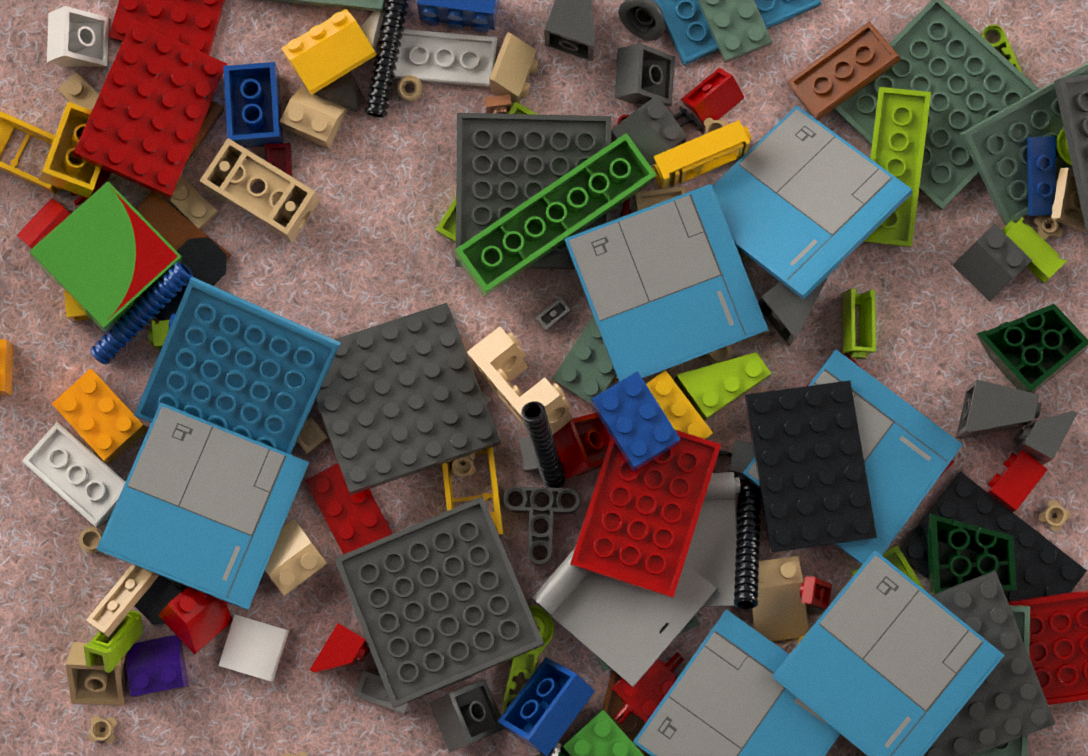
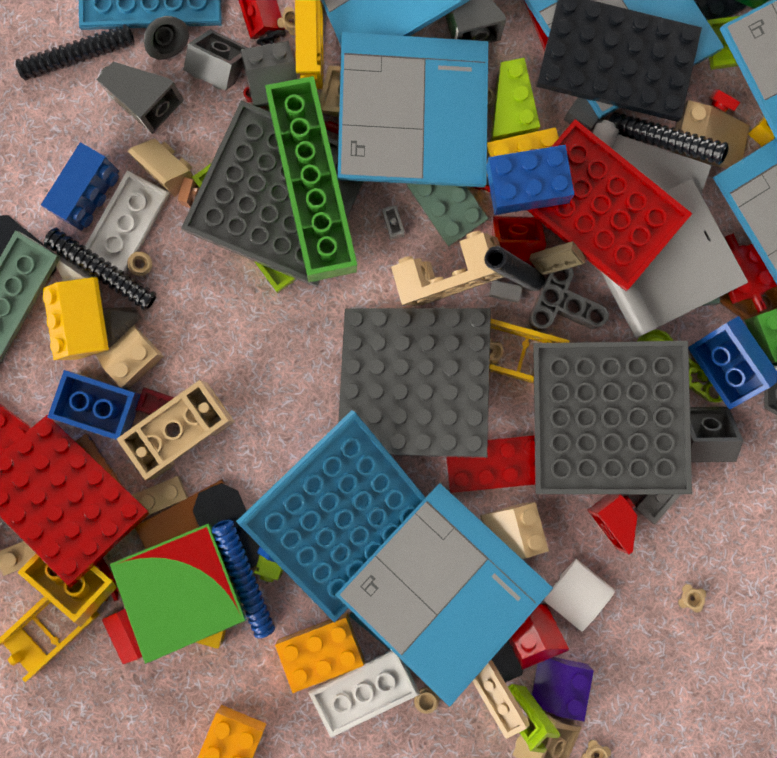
camera: 70 degrees left, 5 degrees up
tan plate [297,417,329,455] -> none
none -> dark tan plate [529,241,586,275]

